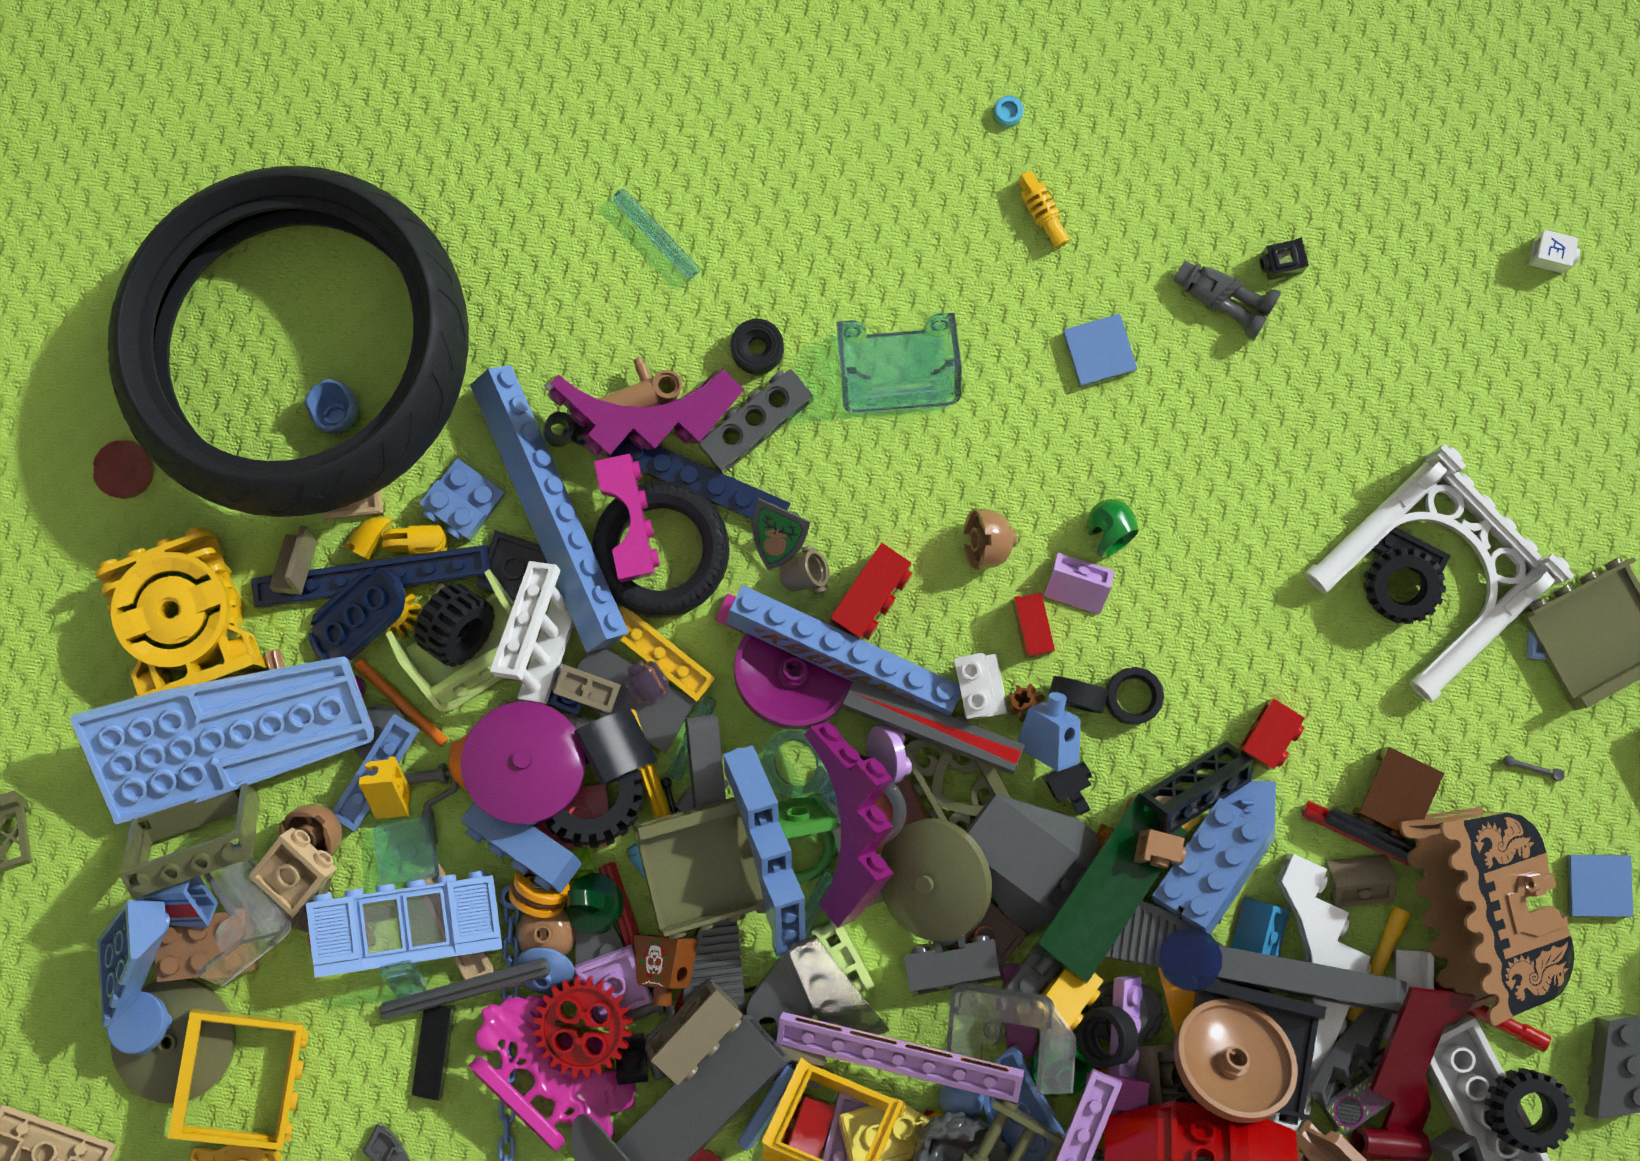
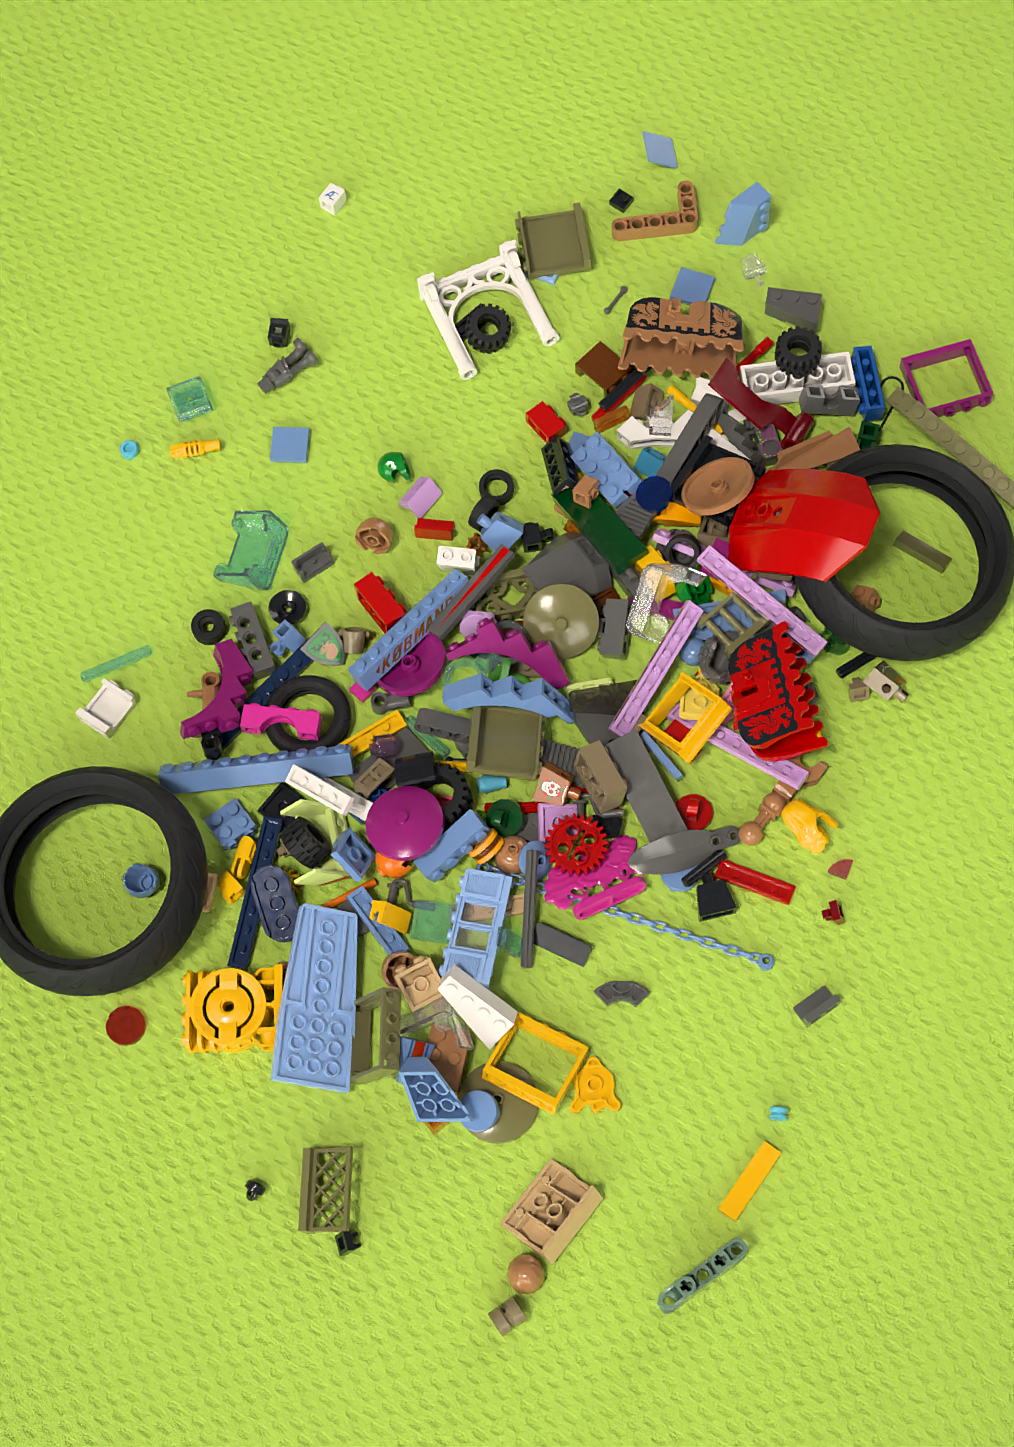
camera: 65 degrees left, 15 degrees down
dark tan panel [269,526,317,595] -> none
none -> white panel [75,678,136,739]
none -> clear light blue brick [167,376,213,422]
none -> black dish [268,590,306,624]
none -> medium blue brick [269,620,306,657]
none -> dark grey hinge [291,542,335,583]
none -> medium blue plate [331,828,375,882]
none -> dark grey piece [371,692,409,715]
none -> white wedge [438,964,517,1050]
none -> dark grey gear [567,393,589,417]
none -> clear orange plate [594,405,629,433]
none -> clear slope [646,395,674,436]

